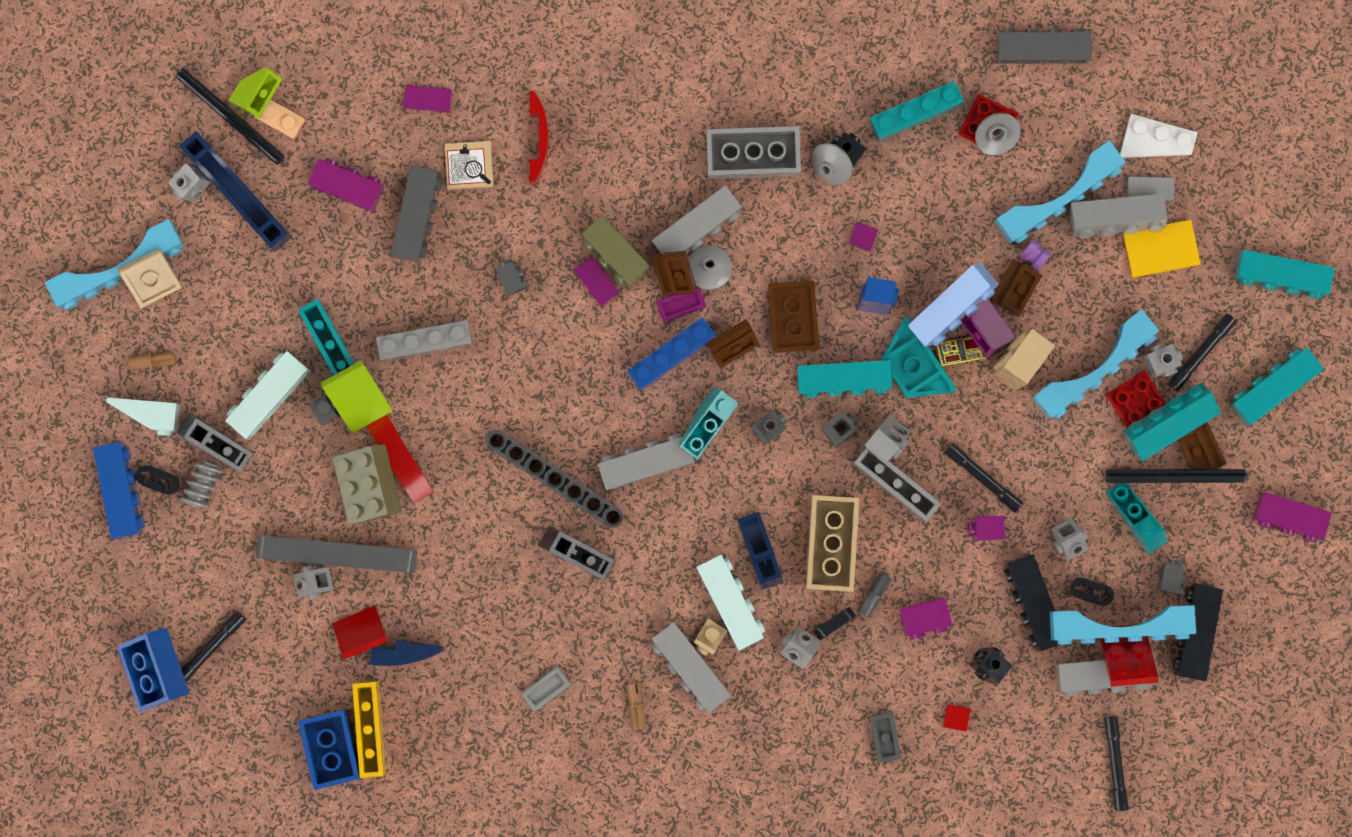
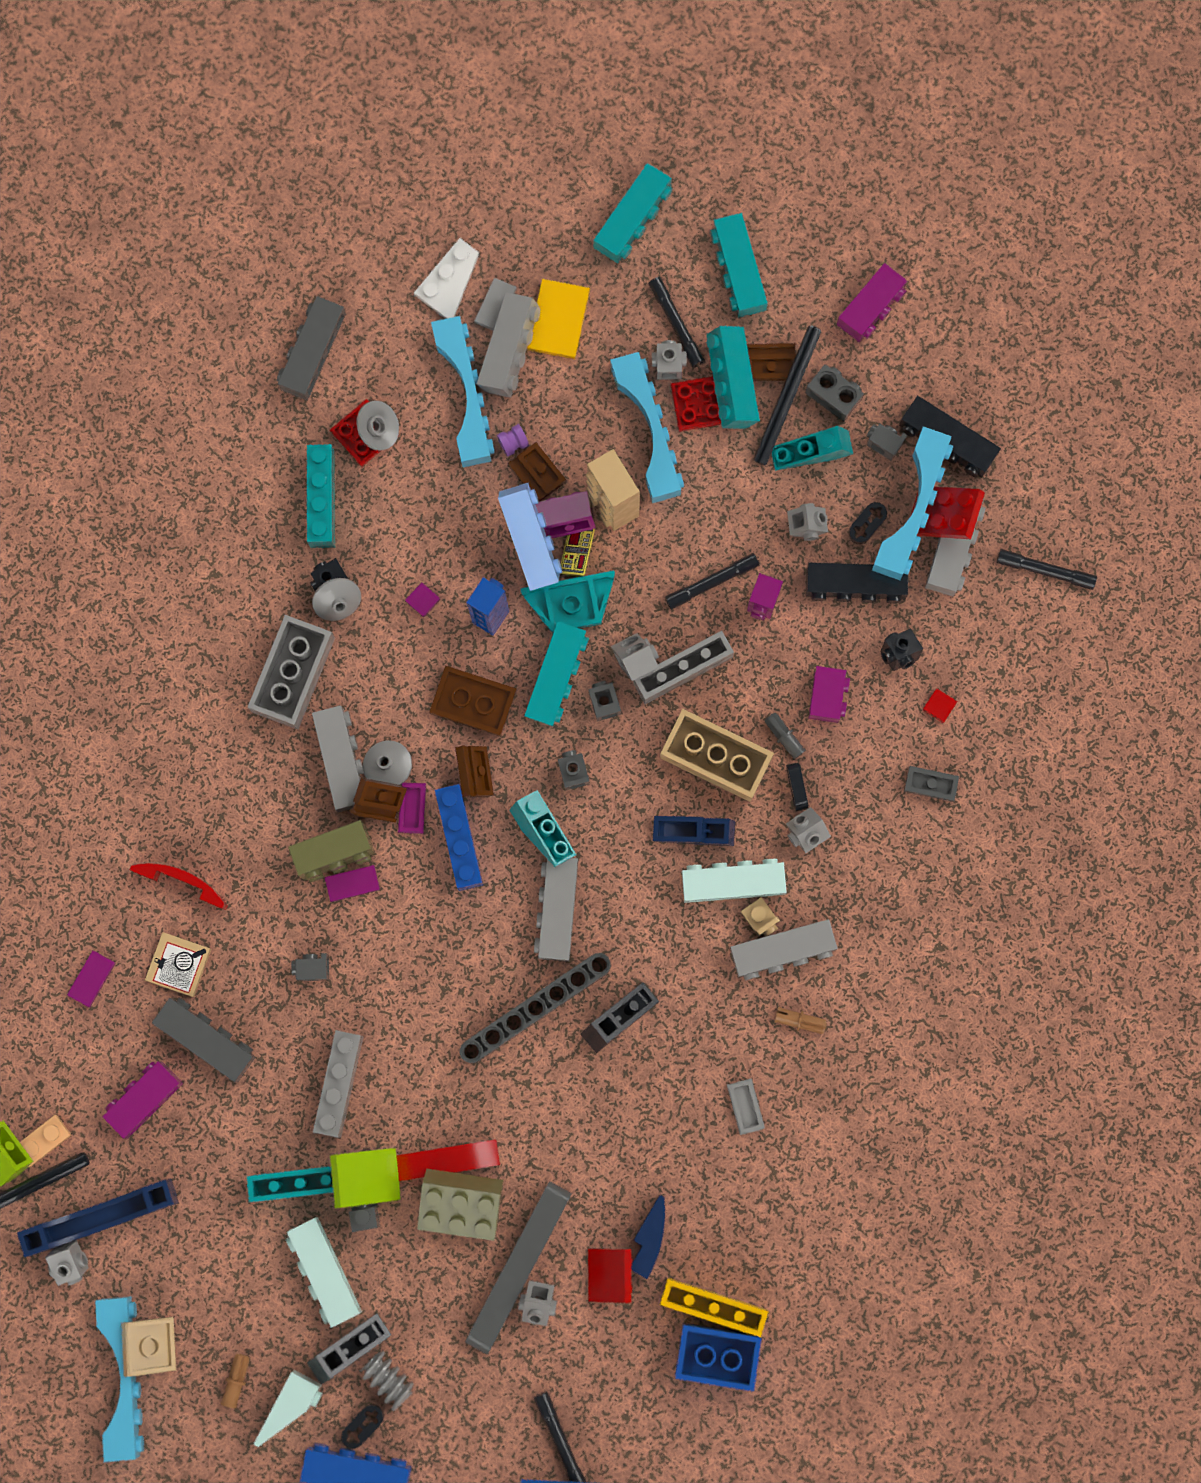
camera: 65 degrees left, 5 degrees down
none -> dark grey brick [805,364,864,422]

